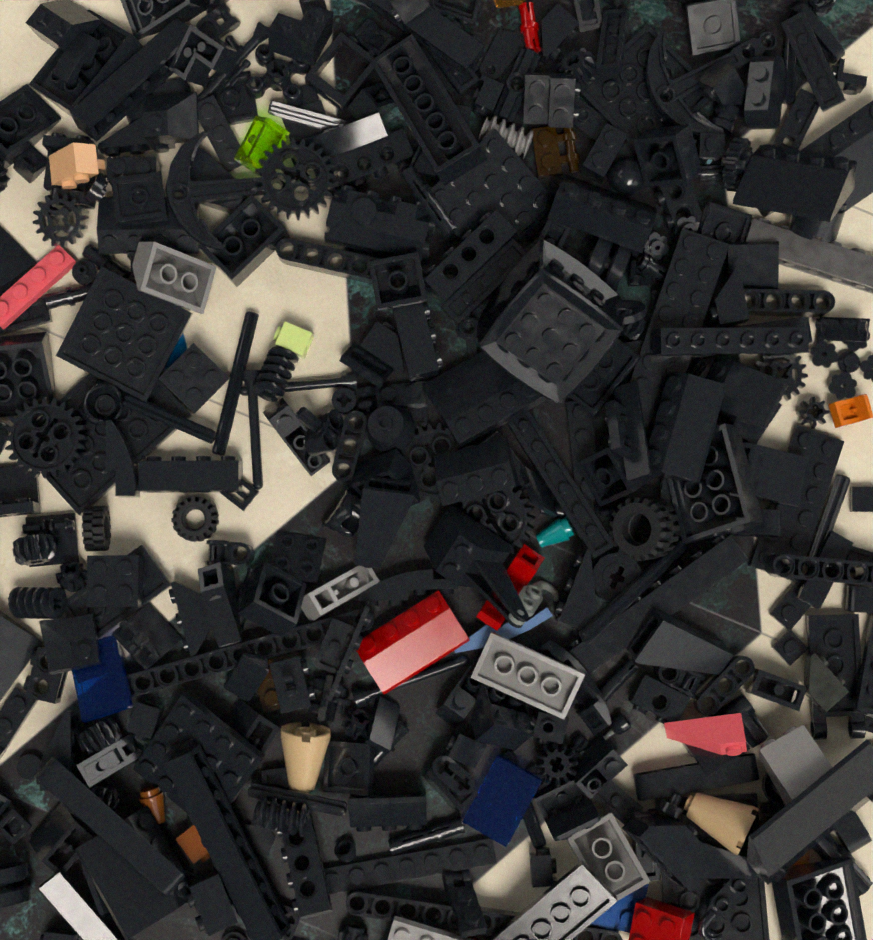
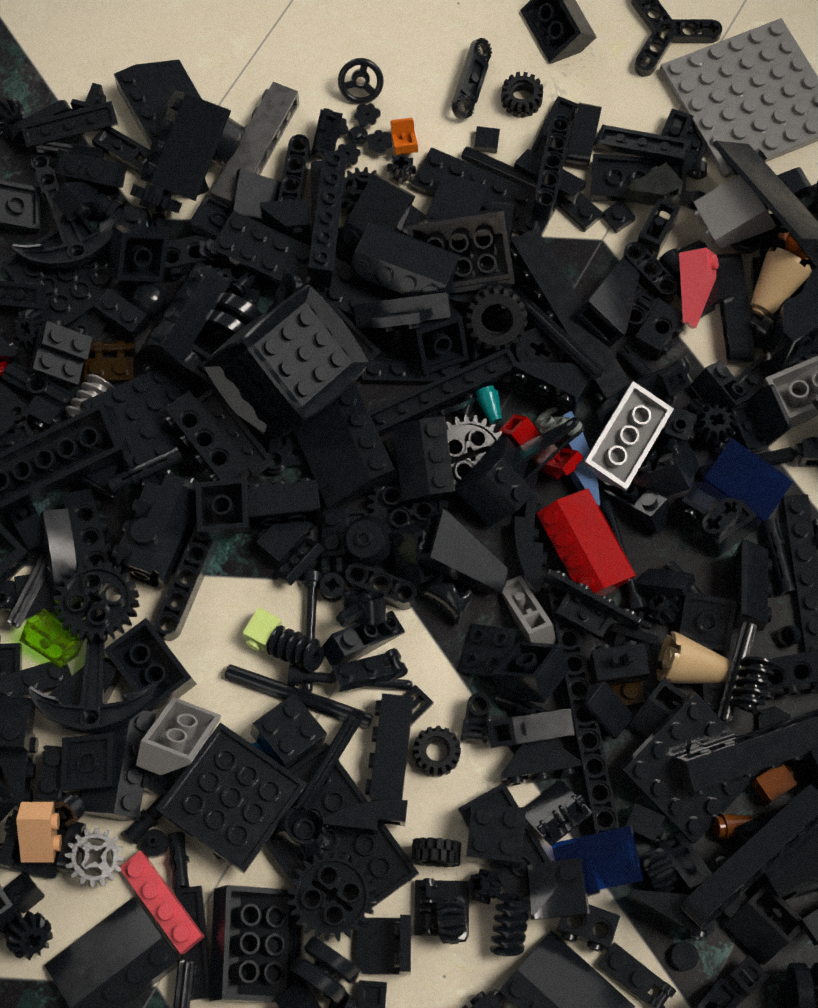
camera: 85 degrees left, 15 degrees down
none -> black plate [330,648,408,692]

